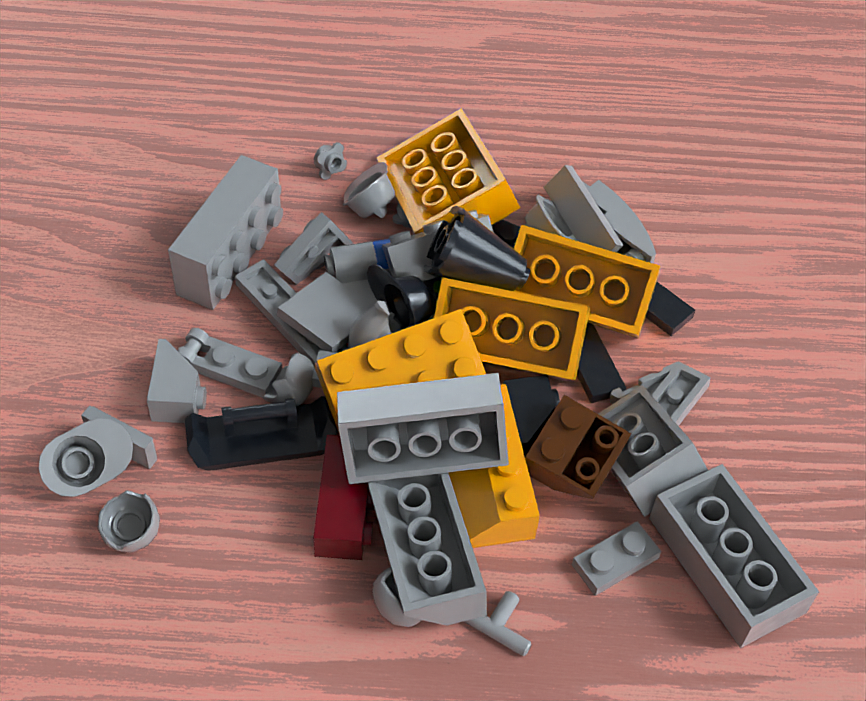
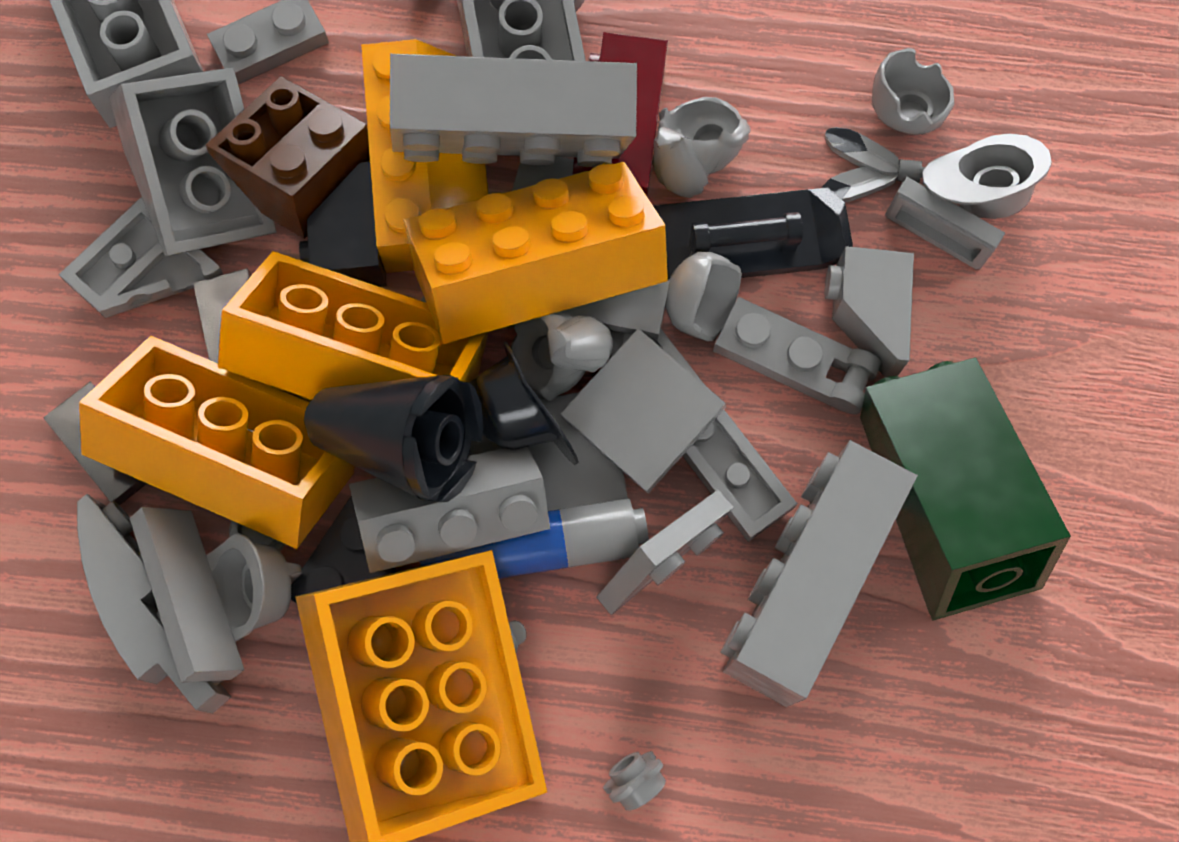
camera: 175 degrees left, 20 degrees up
light grey piece [343,162,395,218] -> none
none -> light grey hair [652,97,751,198]
none -> light grey piece [822,127,926,202]
none -> dark green slope [860,357,1071,621]

